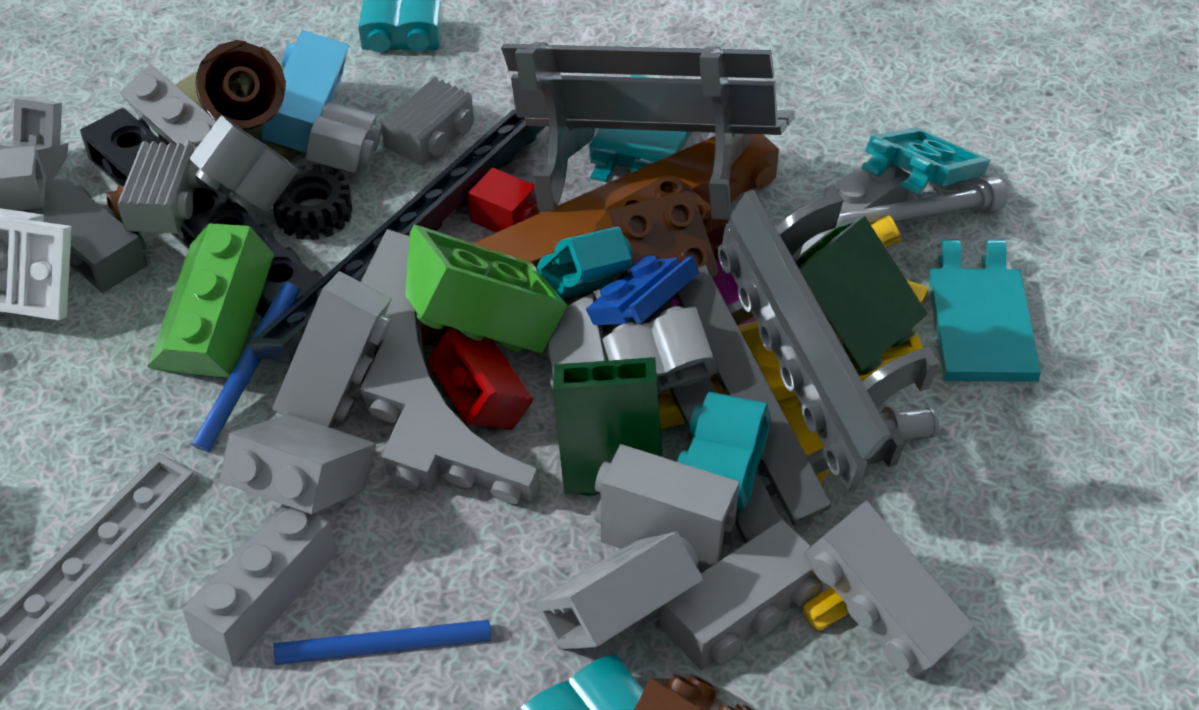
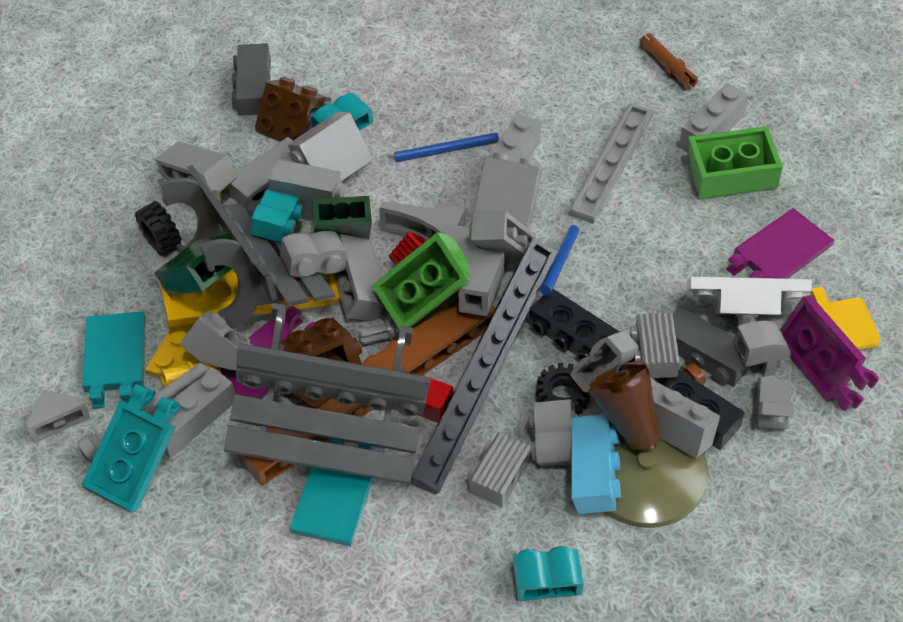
camera: 175 degrees right, 5 degrees up
bright green slope [147,223,274,378] -> none
teal brick [537,227,632,299] -> none
blue plate [586,255,700,325] -> none
none -> light grey slope [25,390,90,443]
none -> black tyre [135,201,181,255]

